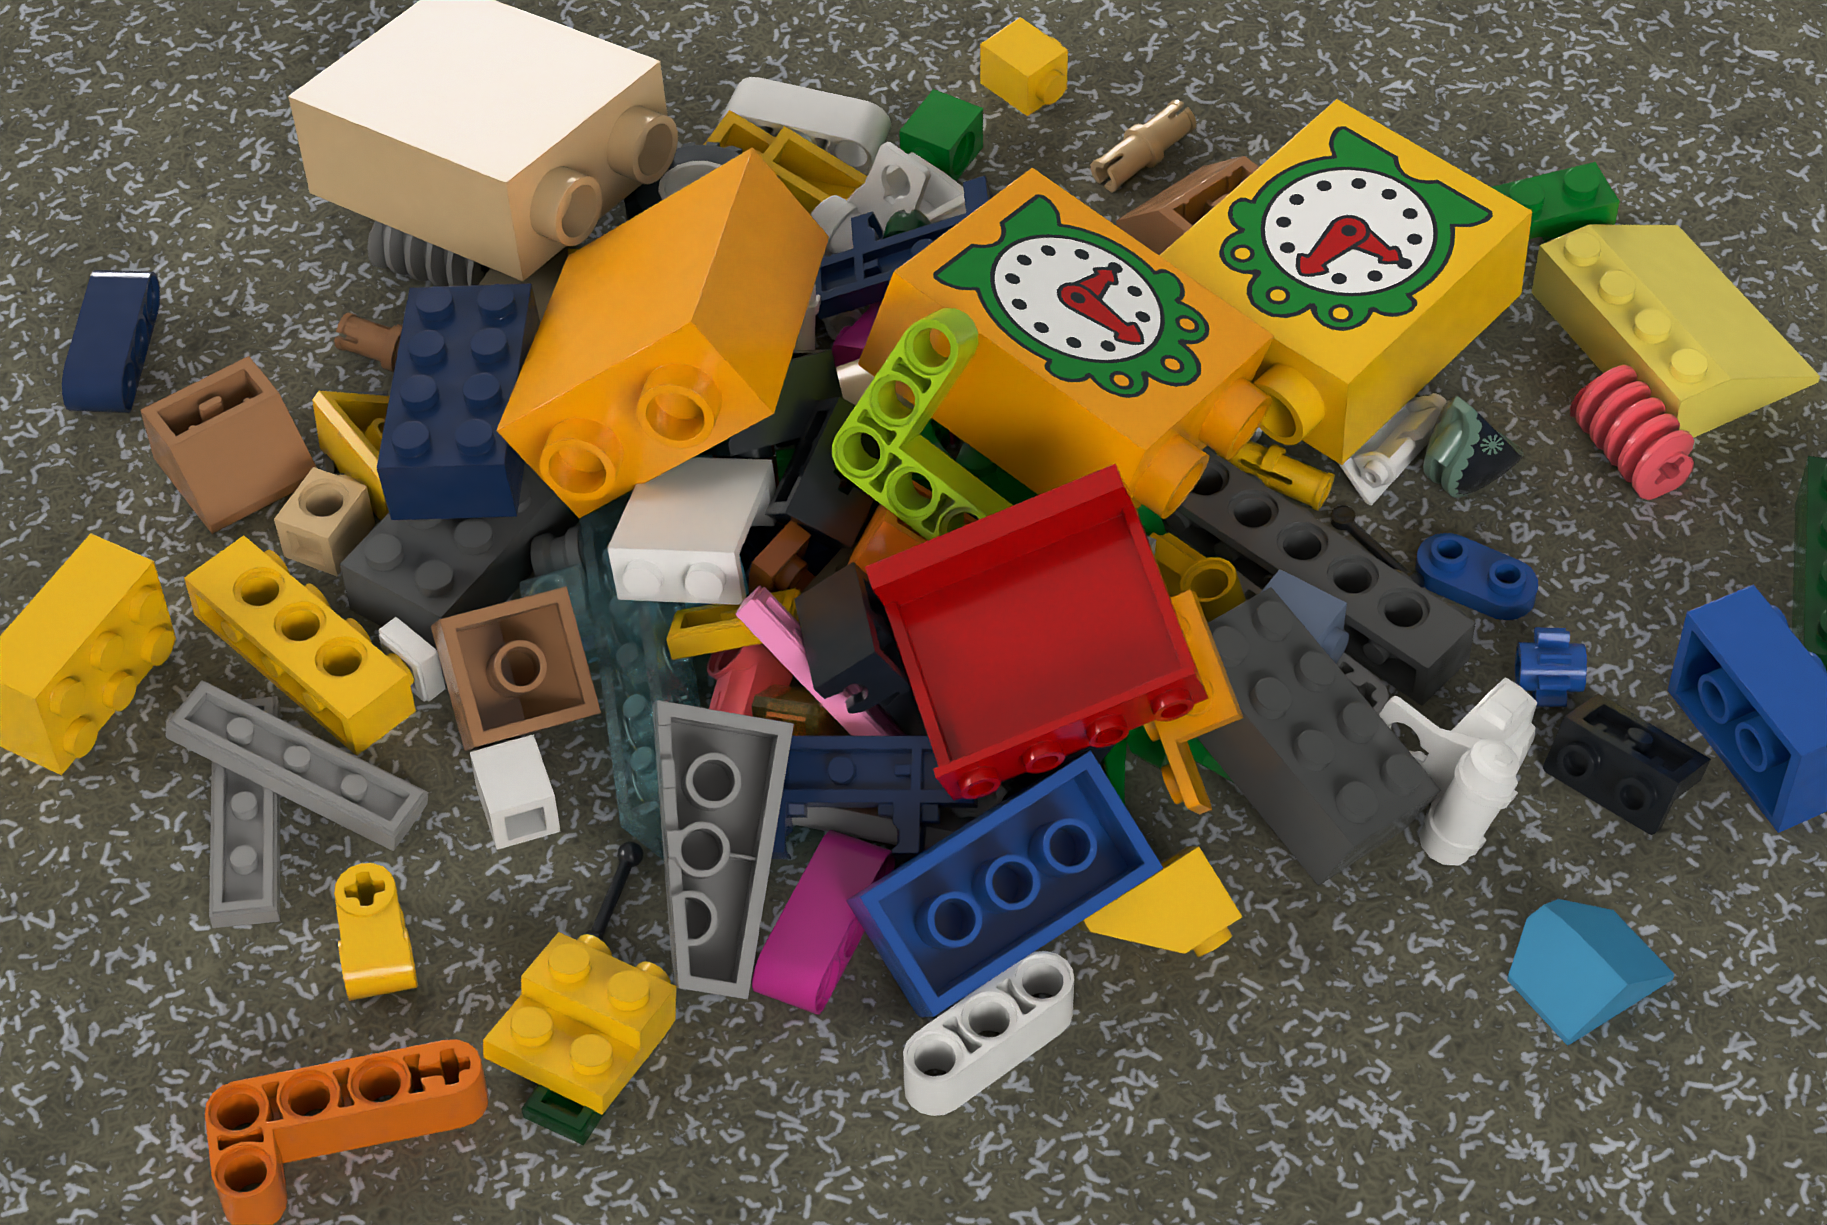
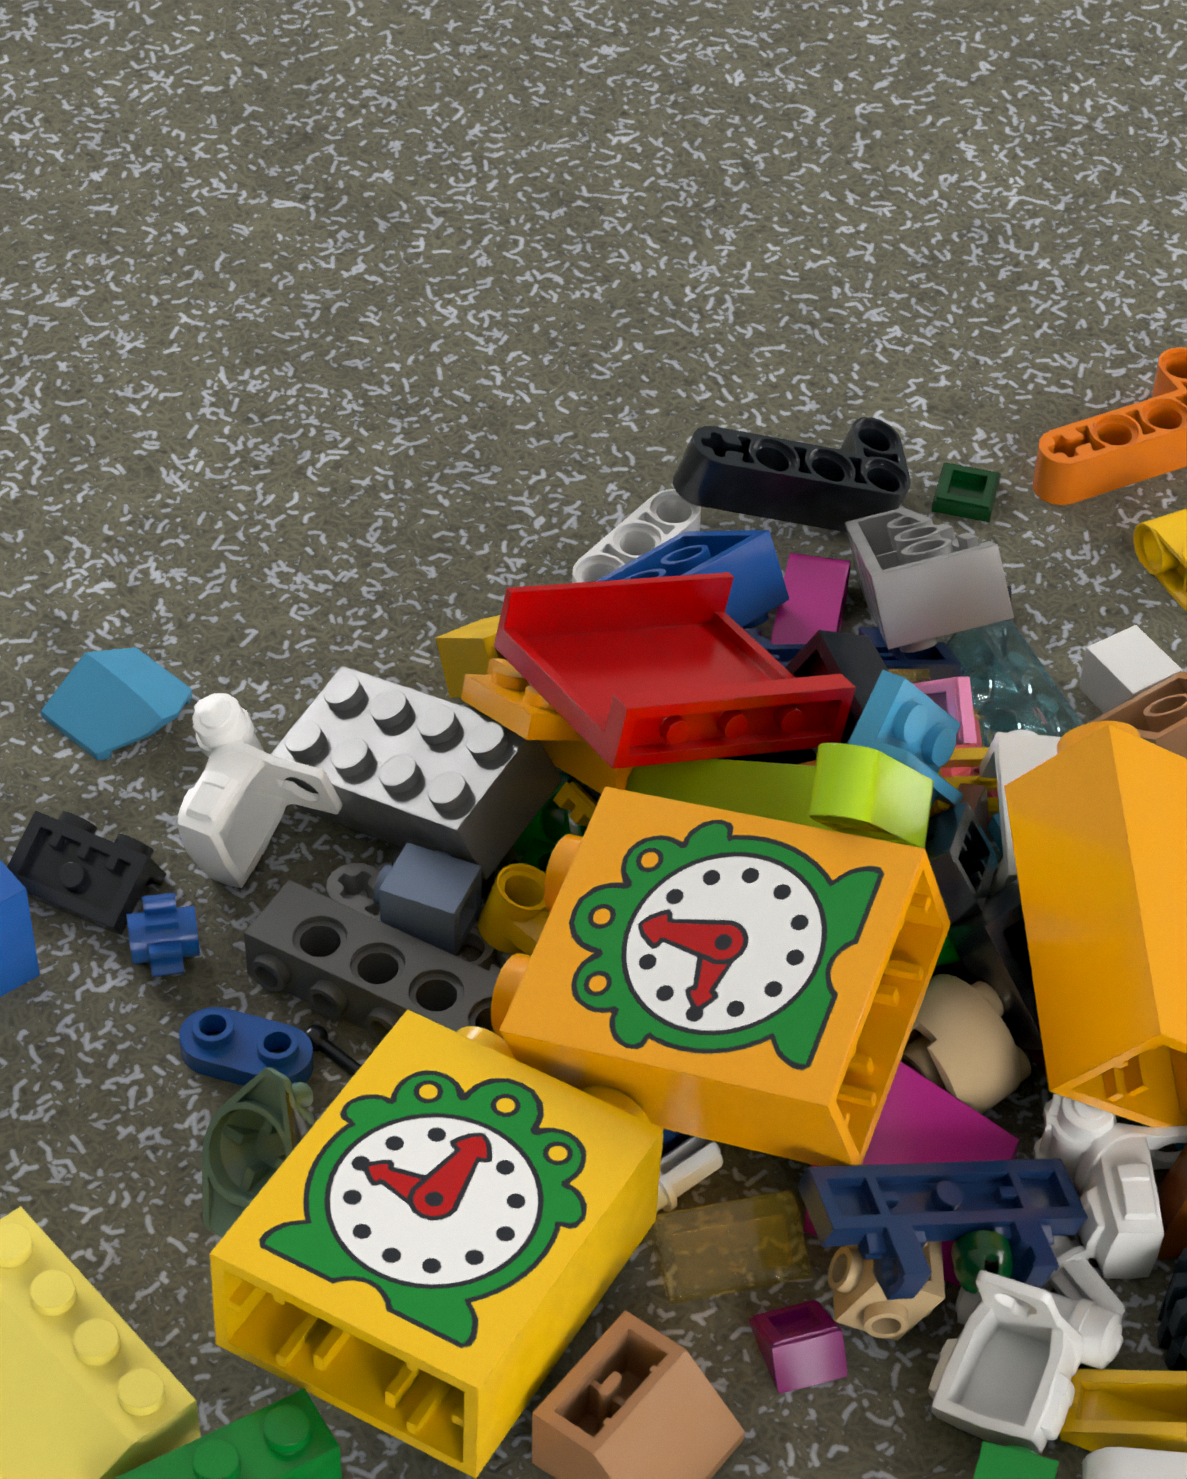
camera: 165 degrees right, 5 degrees down
yellow plate [483,932,676,1115] -> none
coral piece [1570,365,1694,500] -> none
none -> black beam [673,417,911,532]
none -> dark azure bracket [848,670,964,809]

